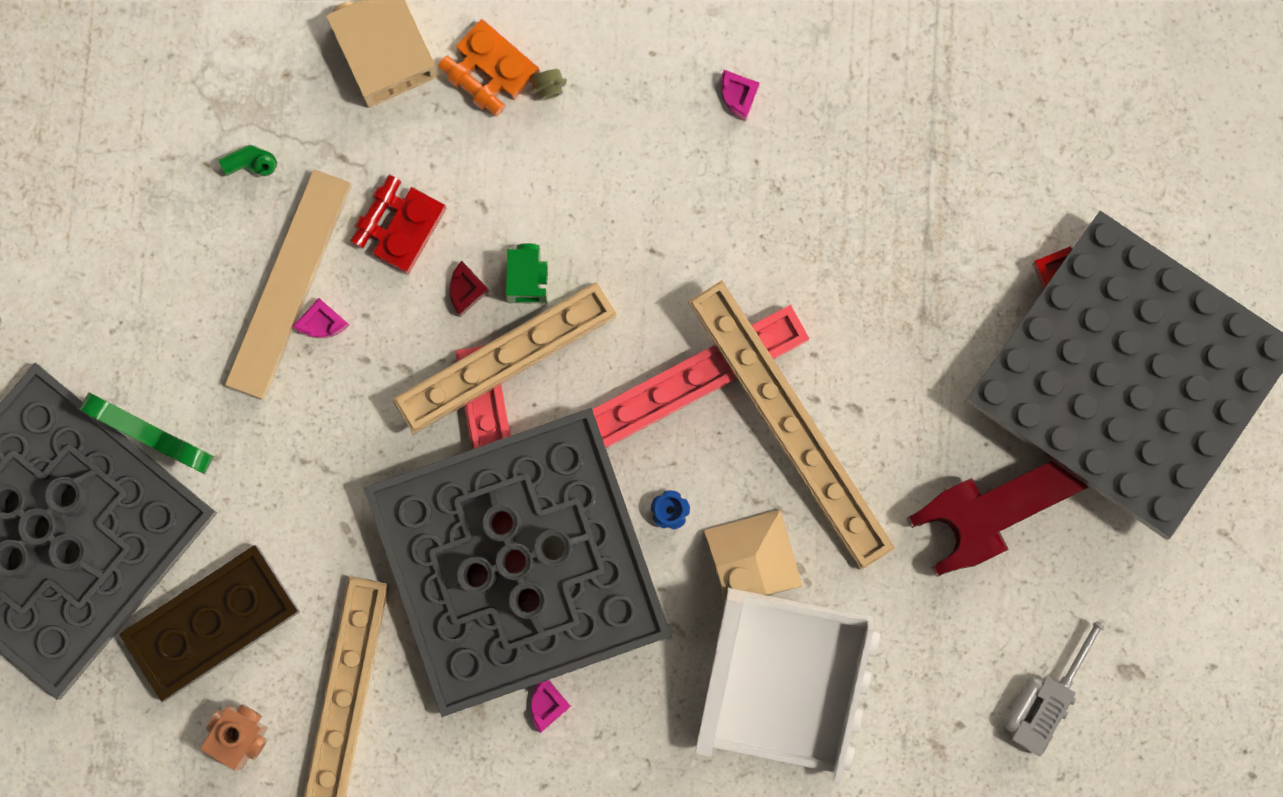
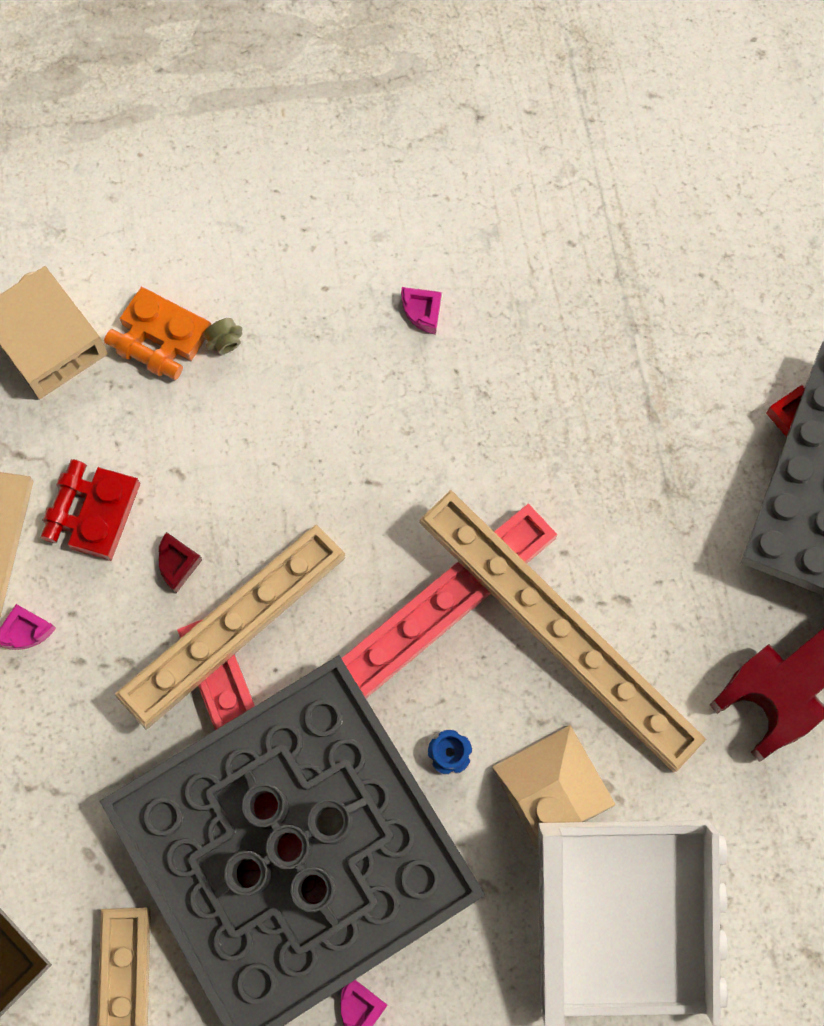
camera: 15 degrees left, 10 degrees down
green brick [506,243,548,304] -> none

